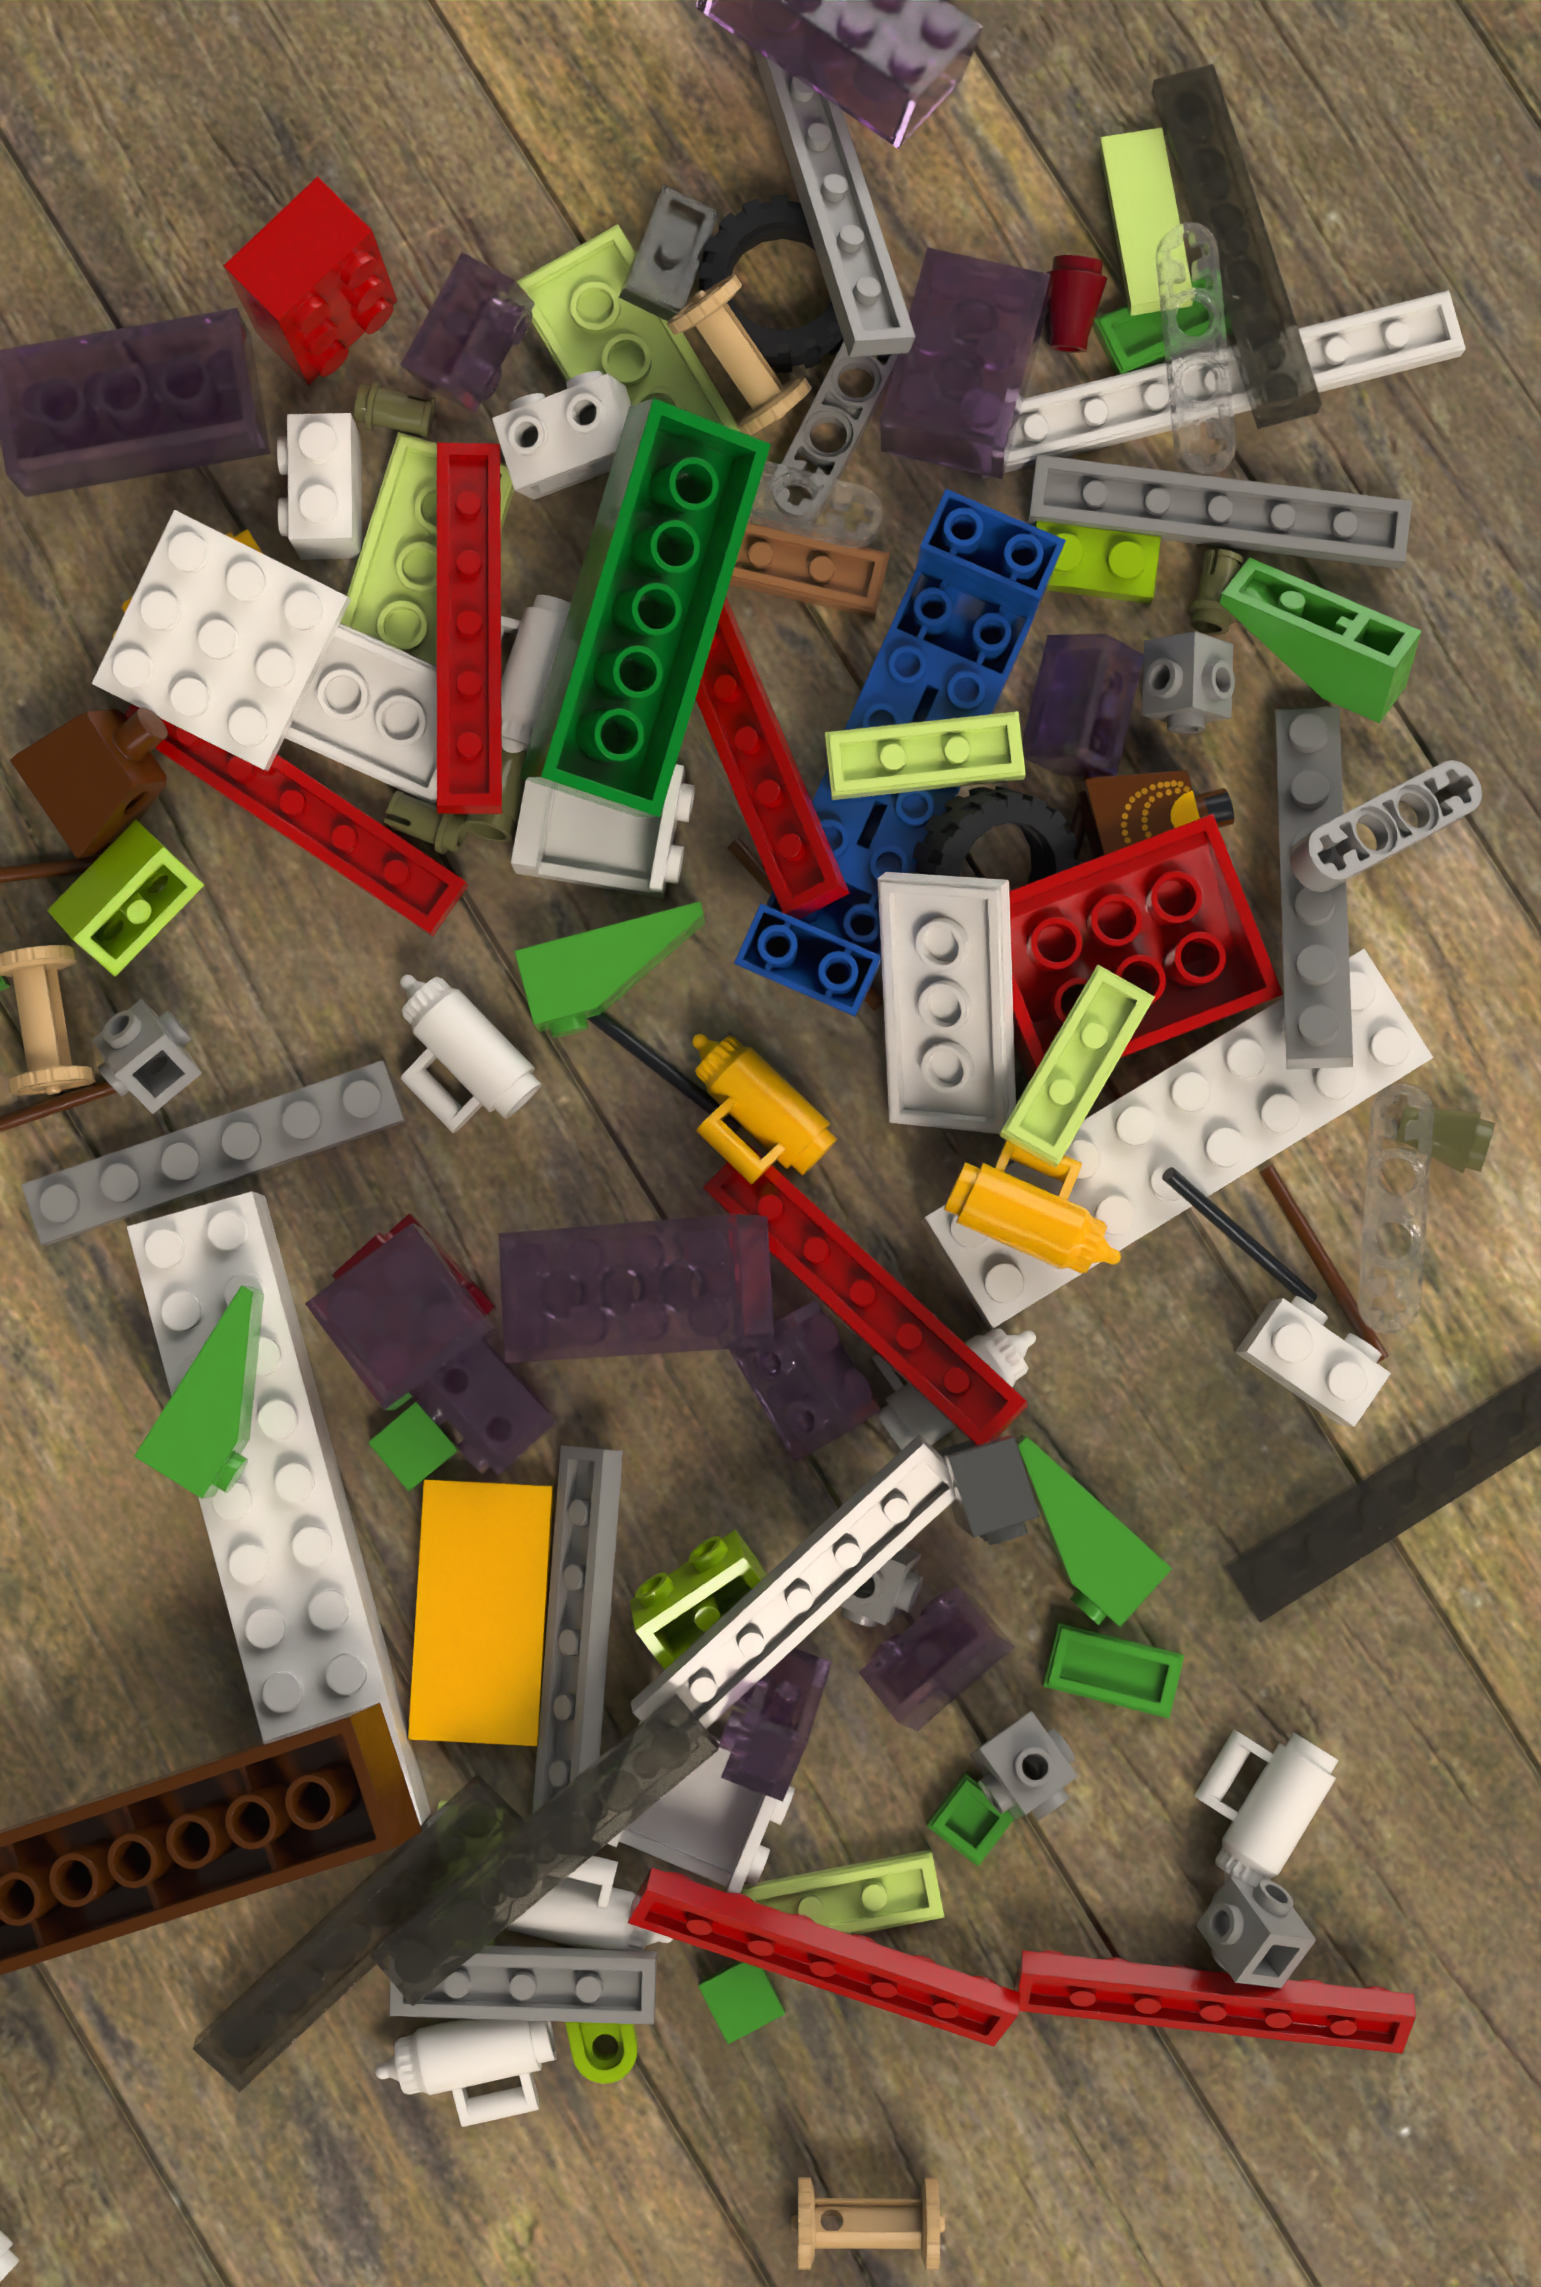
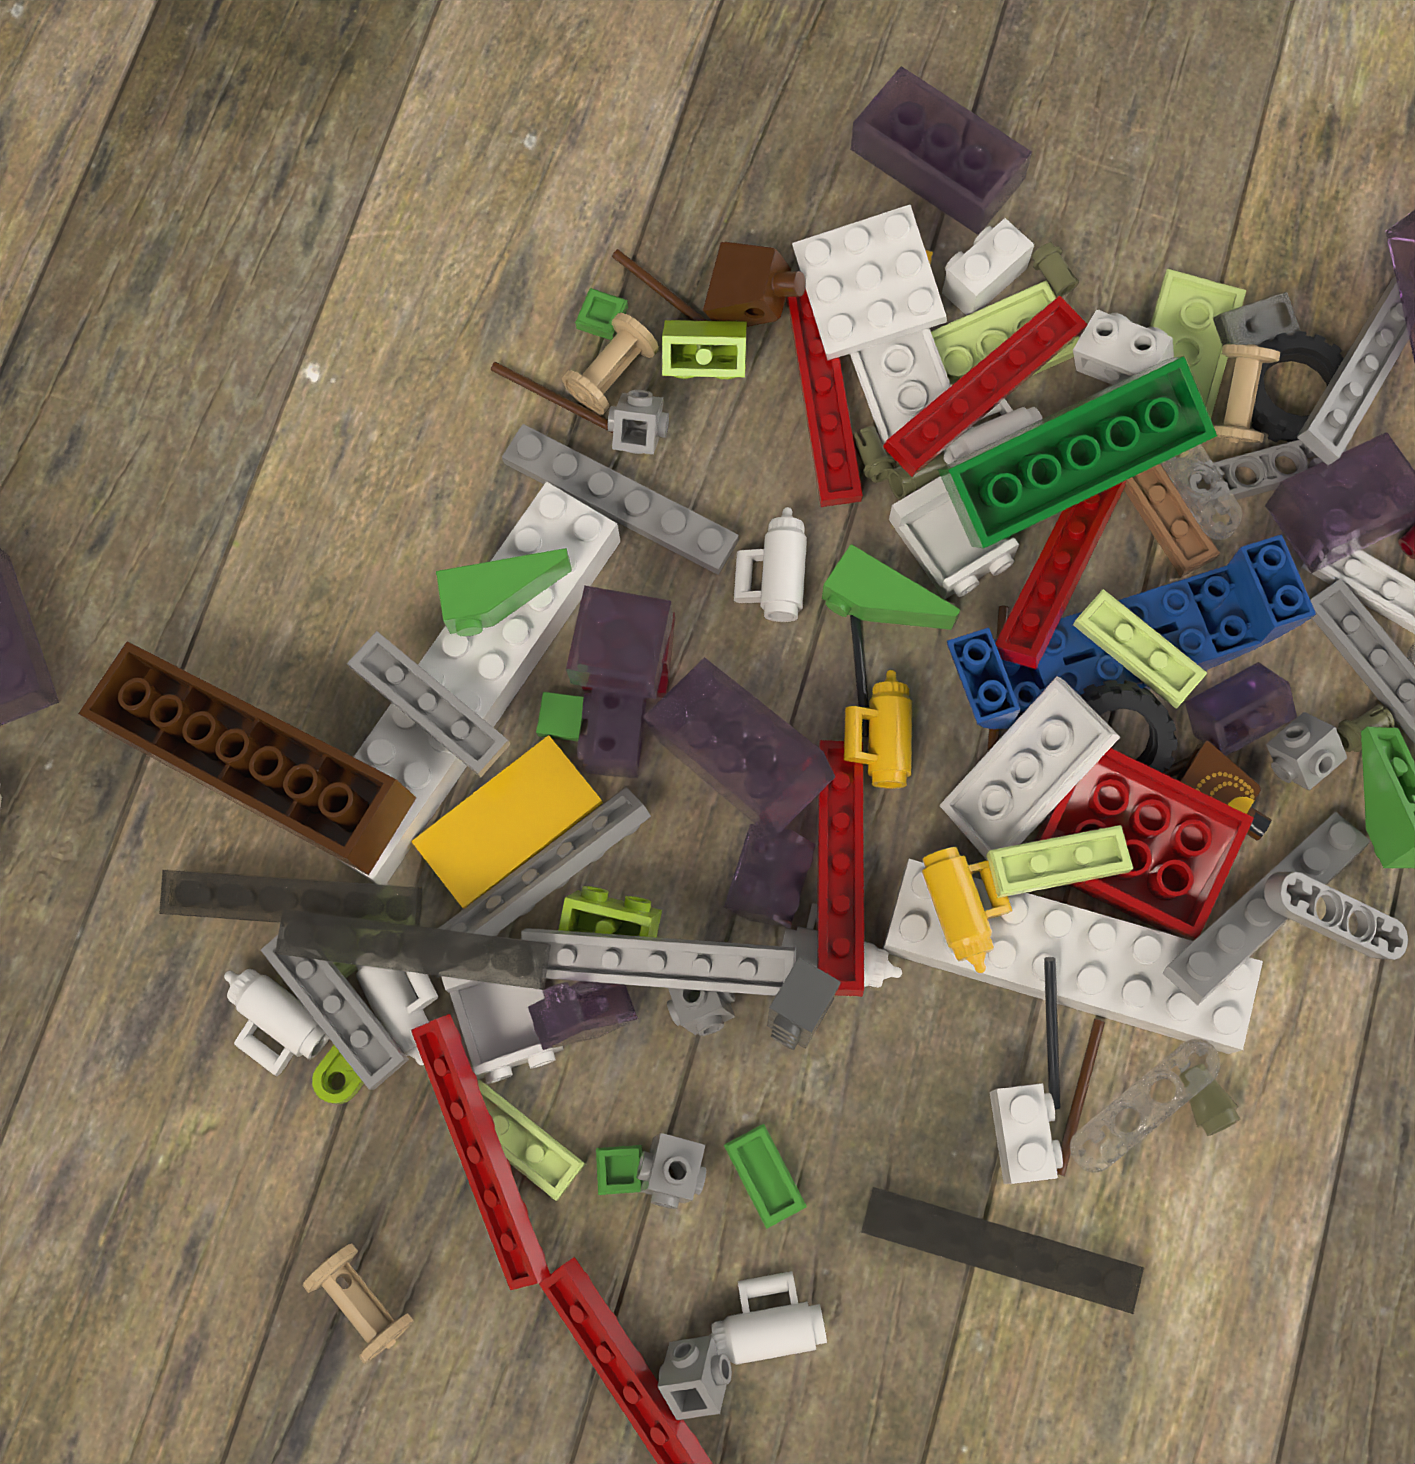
camera: 50 degrees right, 10 degrees down
red brick [223,176,397,386] -> none
brick [400,252,535,414] -> none
bright green tile [698,1961,786,2044] -> none
brick [858,1587,1015,1731] -> none
bright green slope [1016,1435,1172,1627] -> none
lime plate [1035,521,1161,604] -> none
none -> light grey plate [347,631,510,777]

